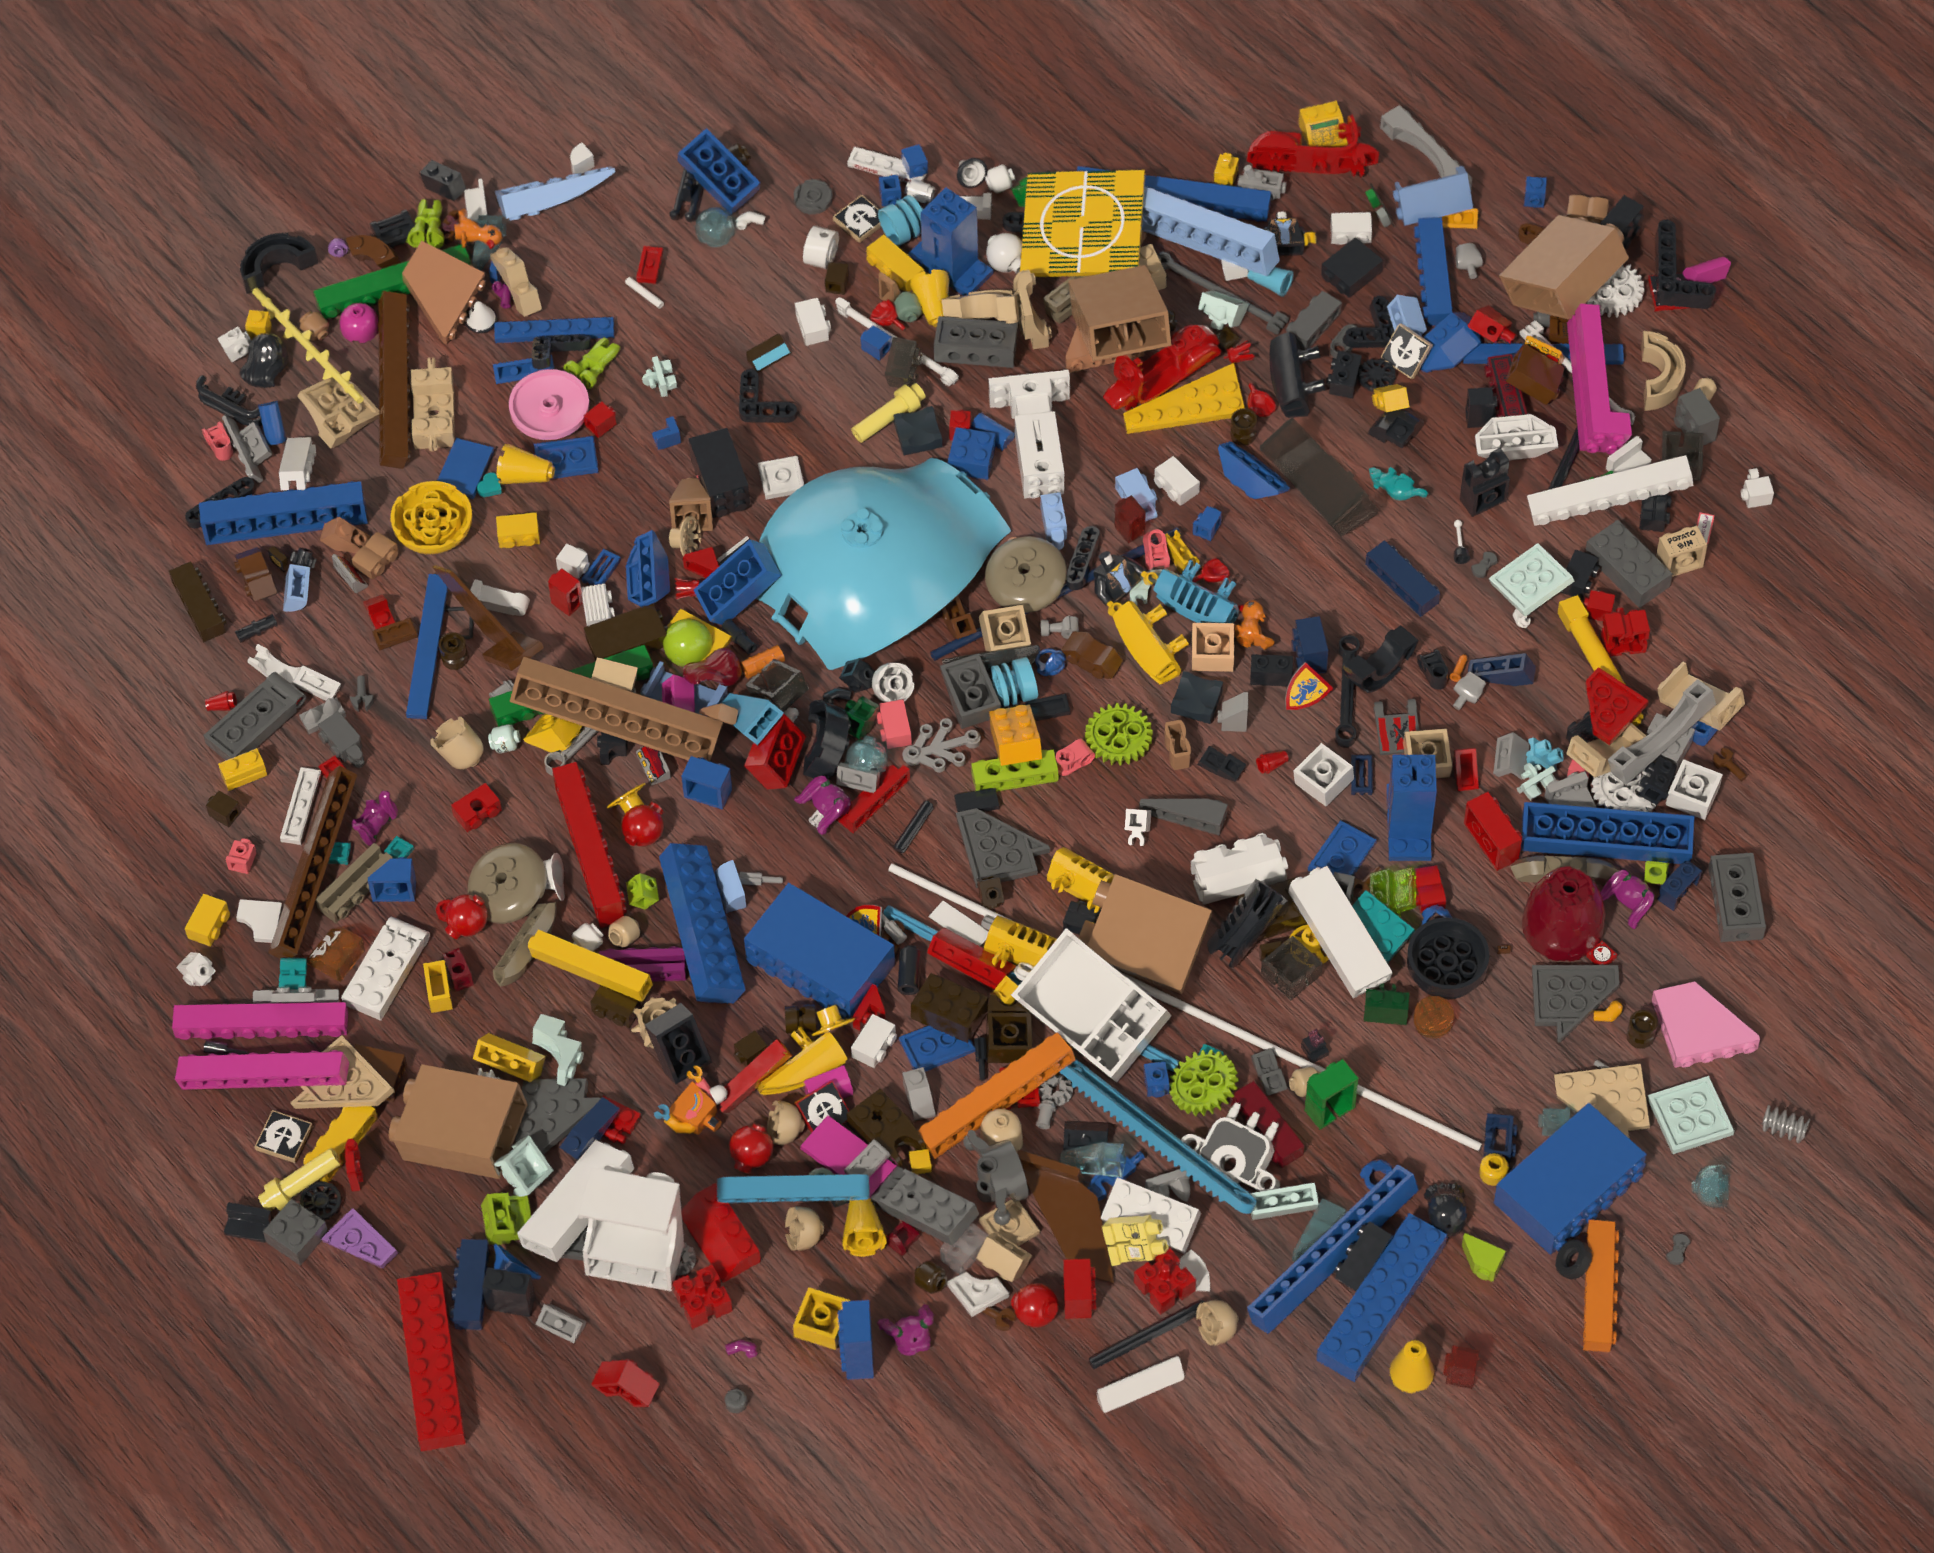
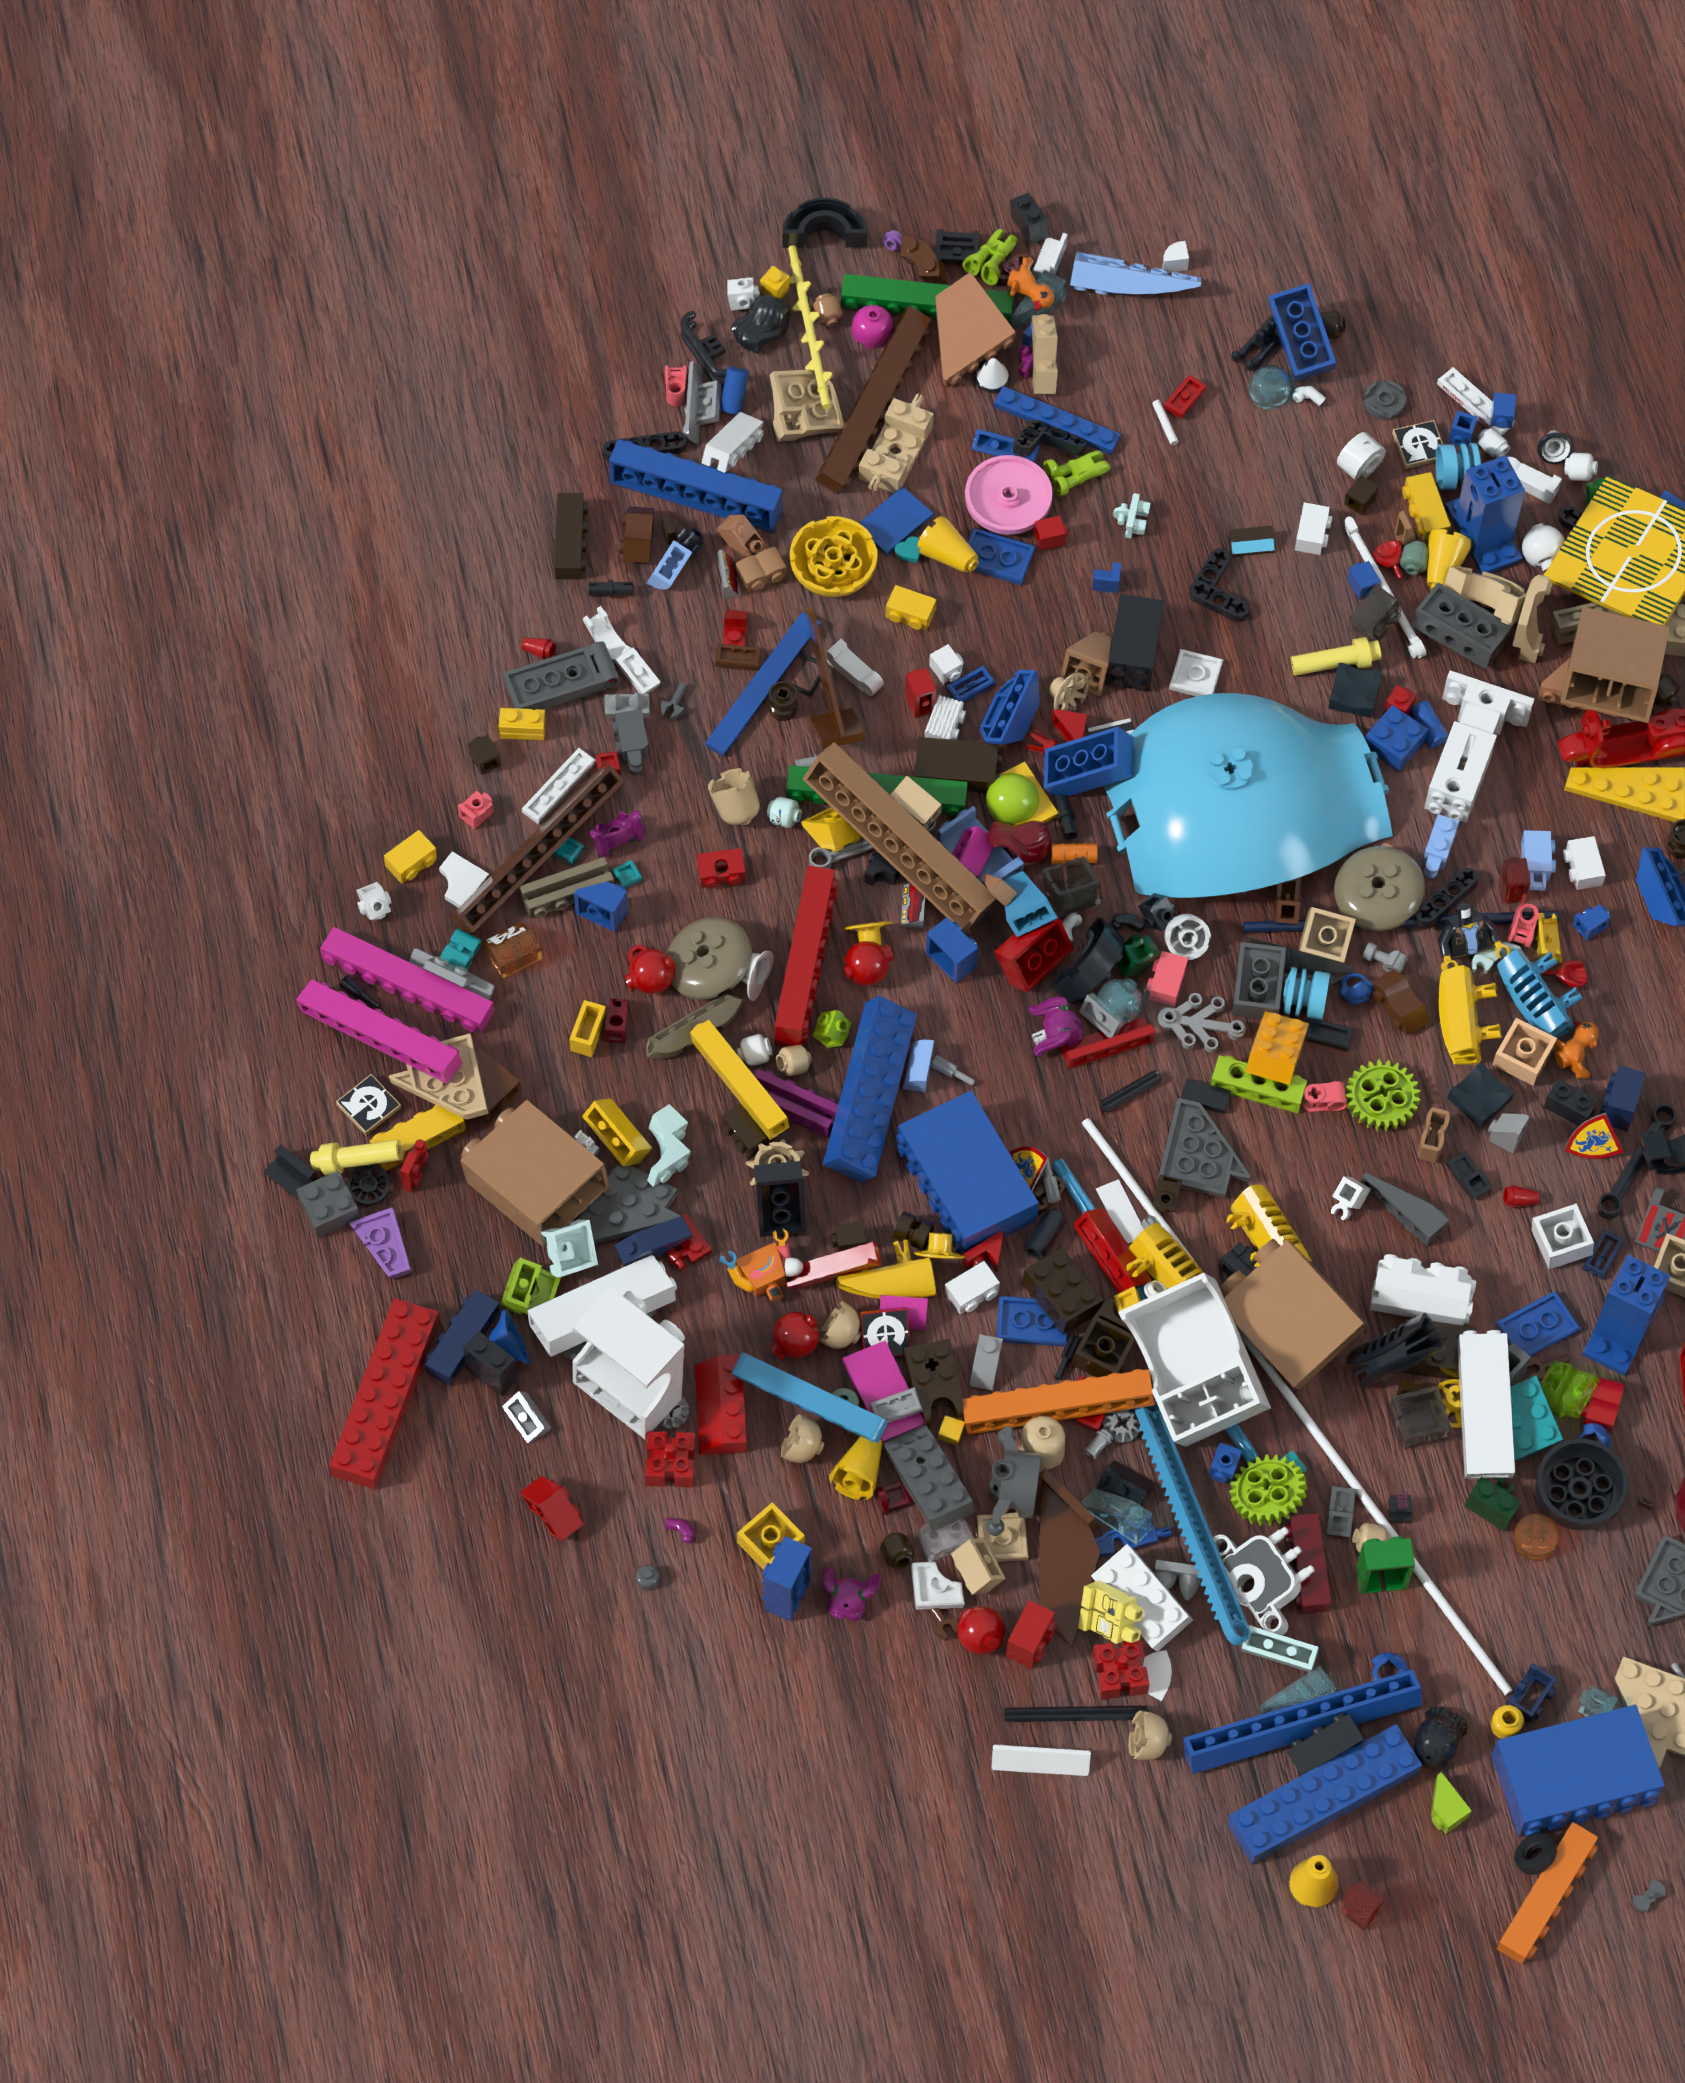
camera: 25 degrees right, 5 degrees up
white hinge [341,916,430,1021] -> none

